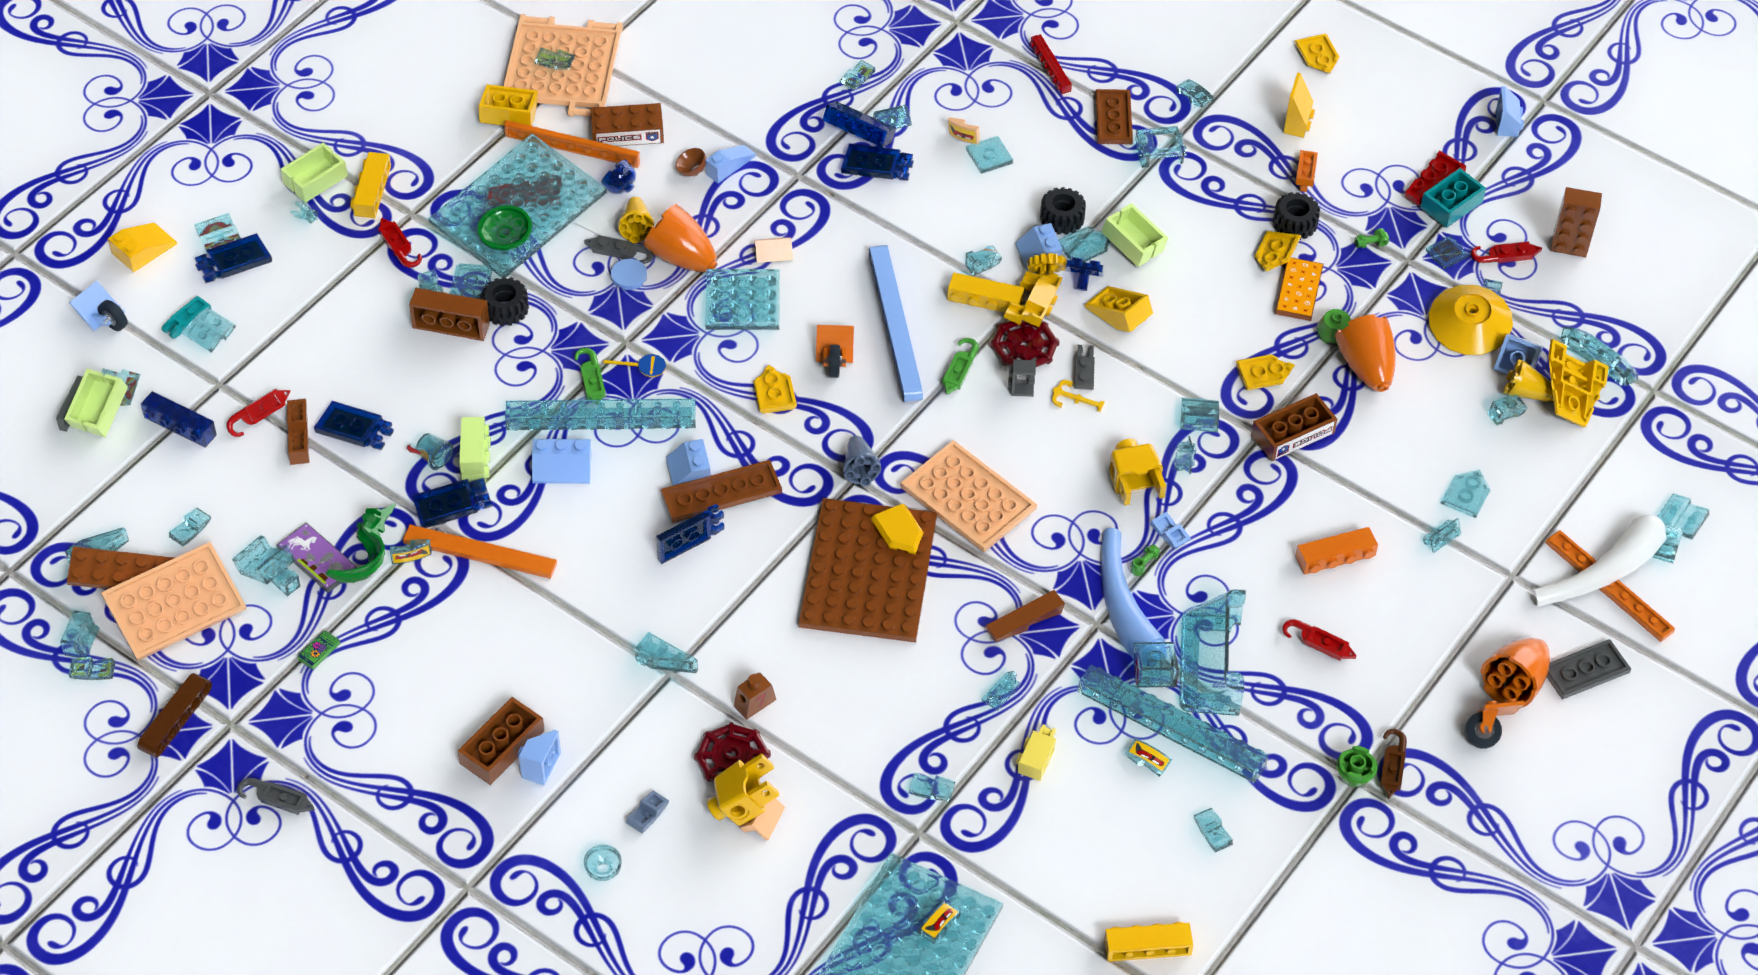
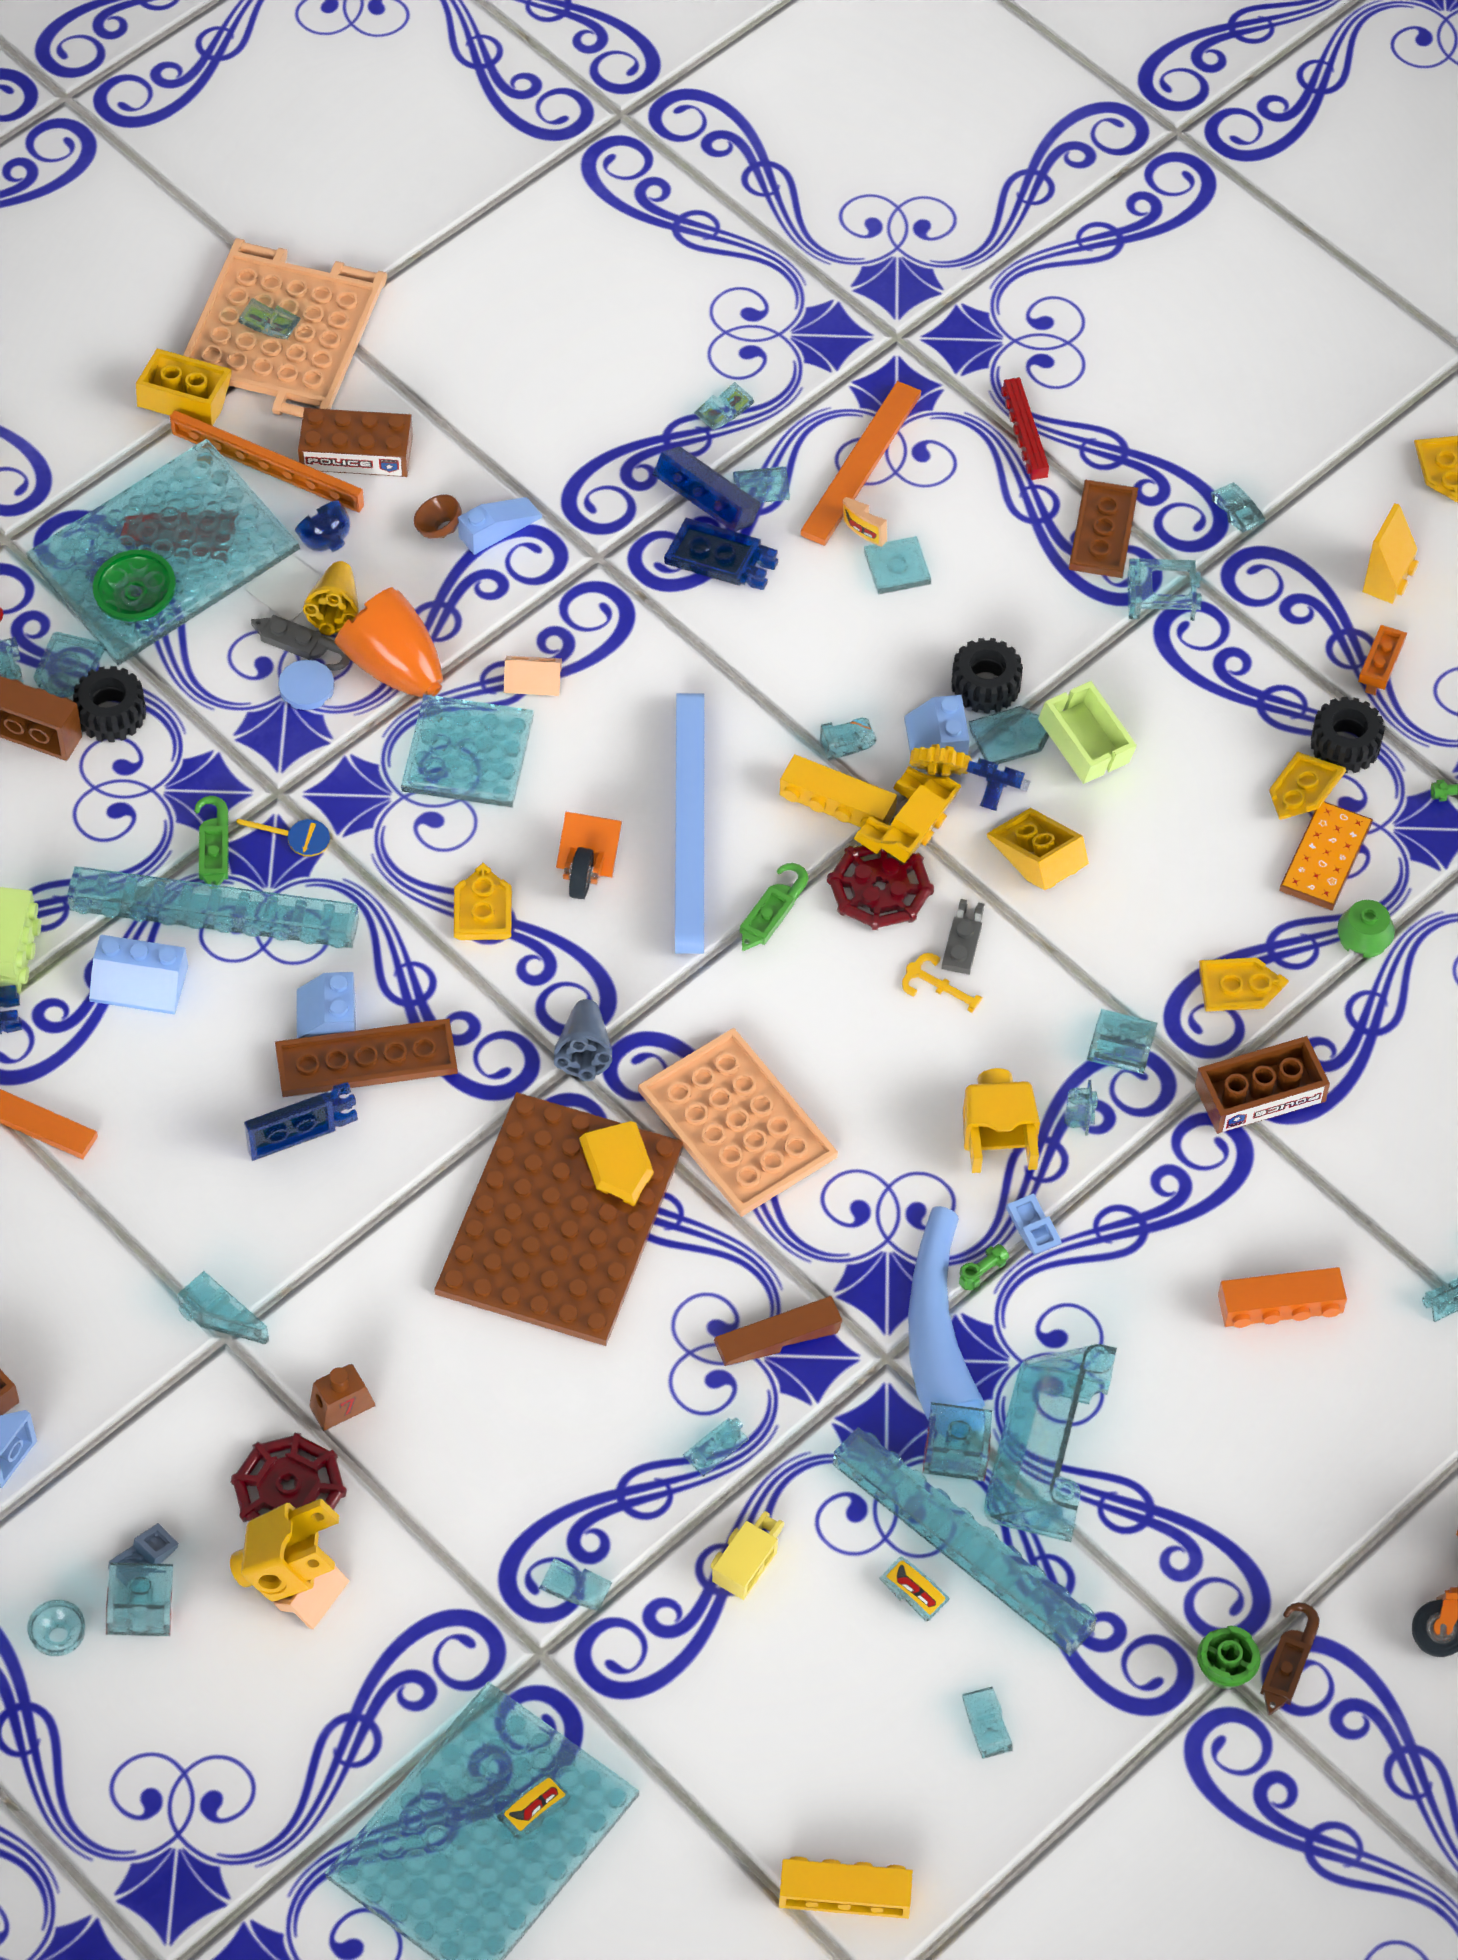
camera: 10 degrees right, 5 degrees up
dark grey window [1008,357,1036,397] -> none
red plate [1282,619,1357,661] -> none
orange cylinder [1335,314,1396,392] -> none
none -> clear light blue slope [106,1562,173,1636]
none -> orange tile [801,381,921,546]

